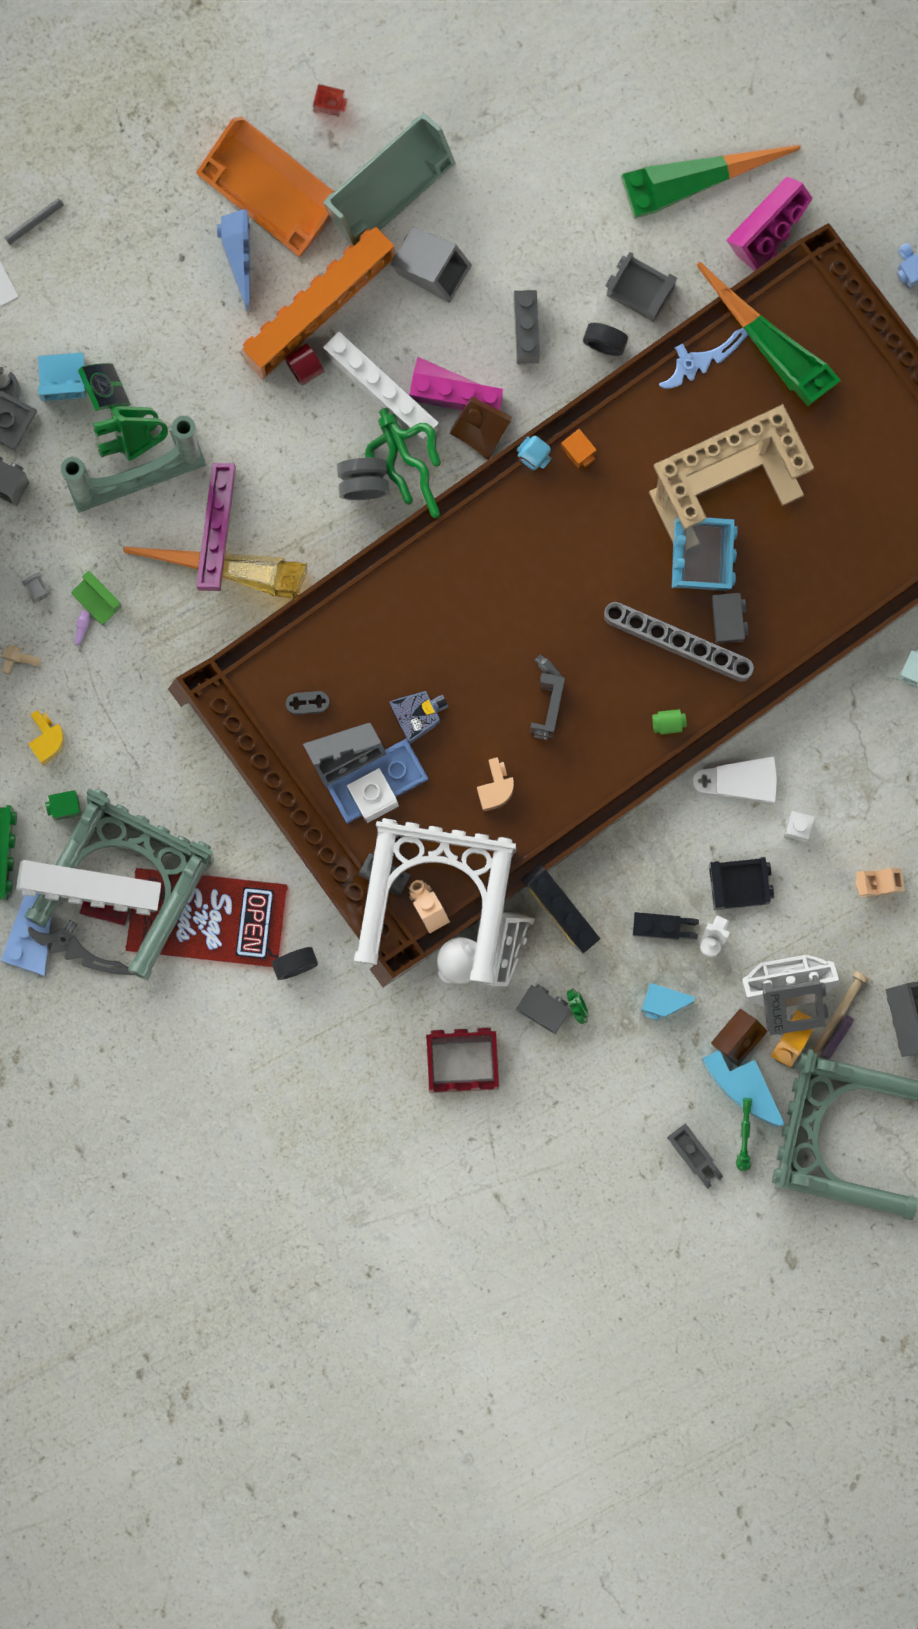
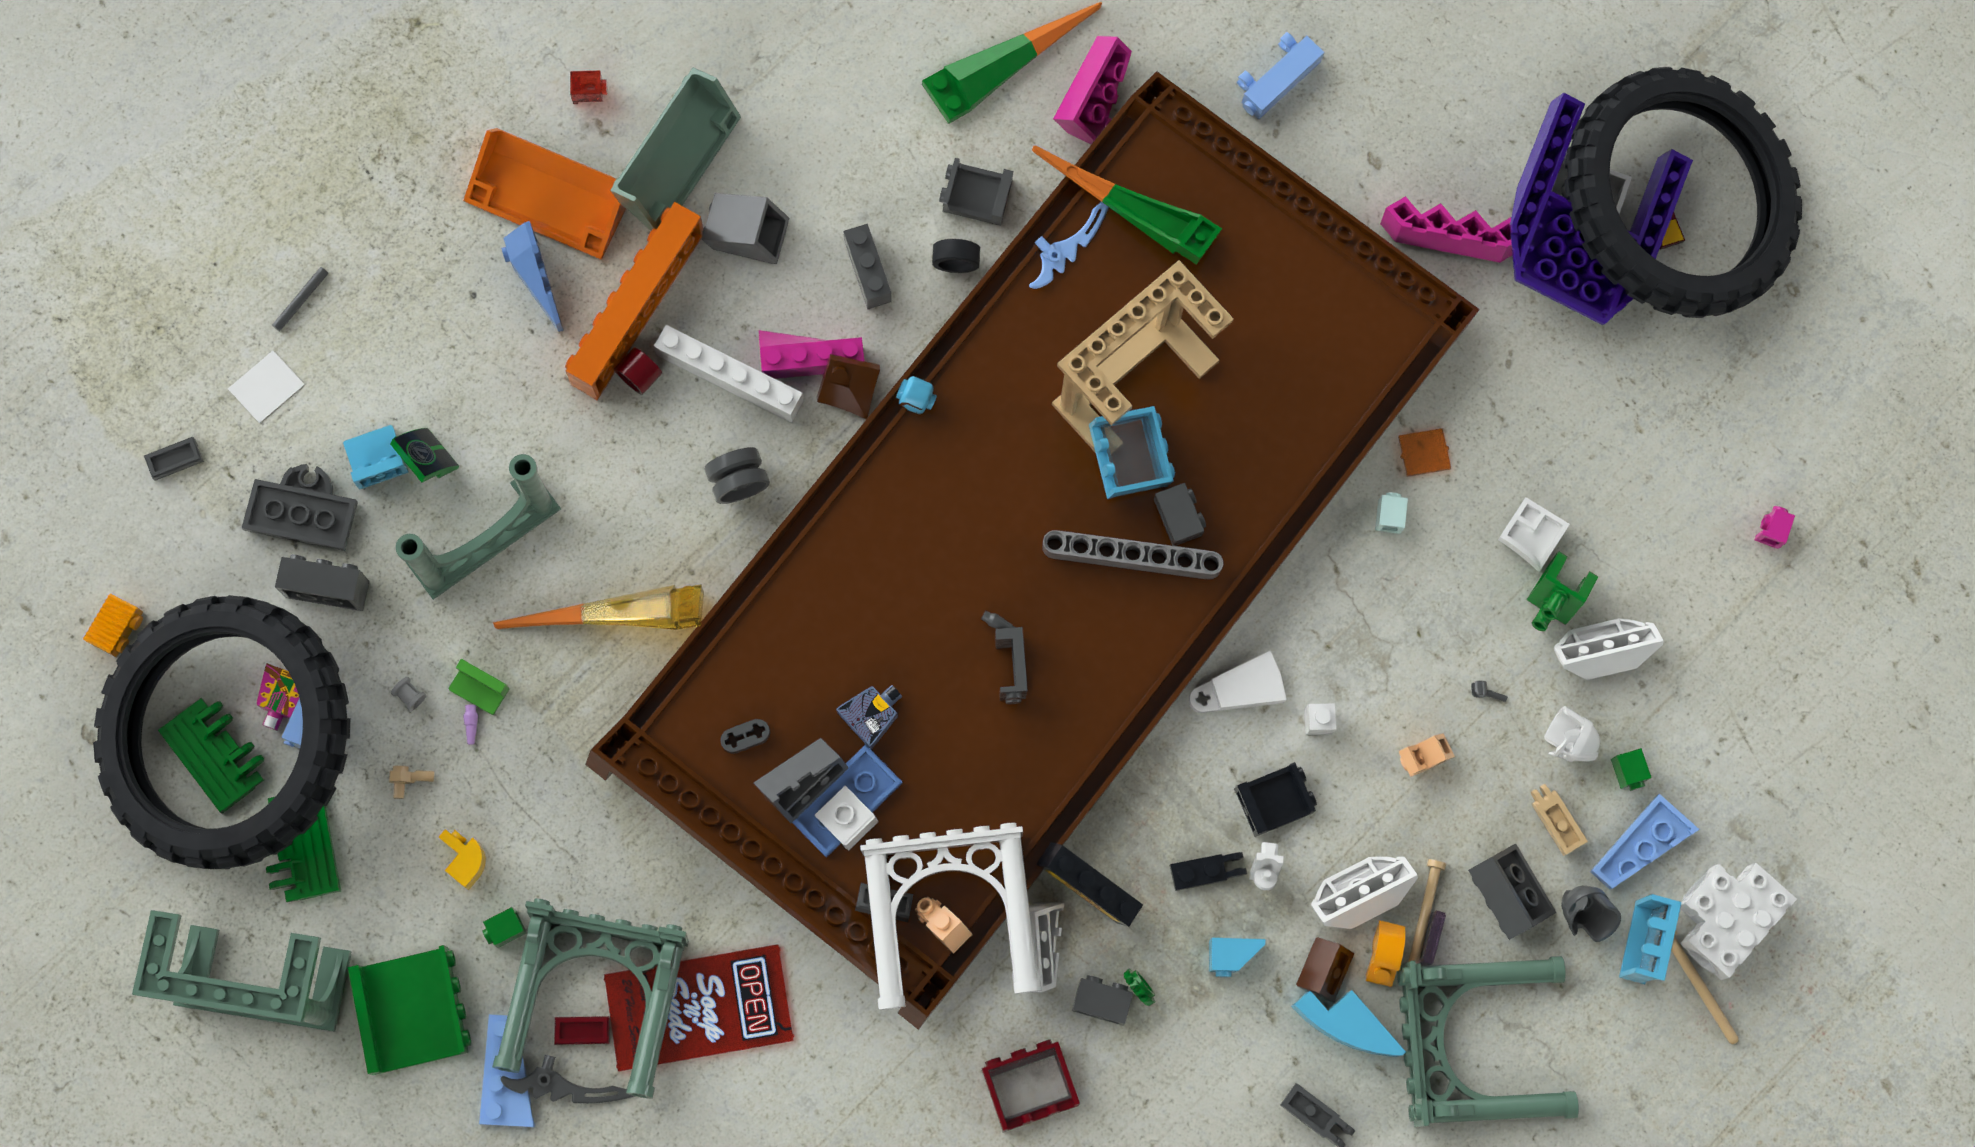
camera: 20 degrees left, 5 degrees down
white brick [16,860,161,915] -> none
green piece [93,406,168,461] -> none
magenta plate [196,463,236,591] -> none
black tyre [272,947,318,980] -> none
green plant [365,408,441,518] -> none
white brick [437,937,477,984] -> none
light nougat brick [477,757,514,812] -> none
orange brick [561,429,597,469] -> none
bright green brick [652,709,687,735] -> none
green piece [736,1097,752,1172] -> none
dark grey window [762,975,828,1035] -> none

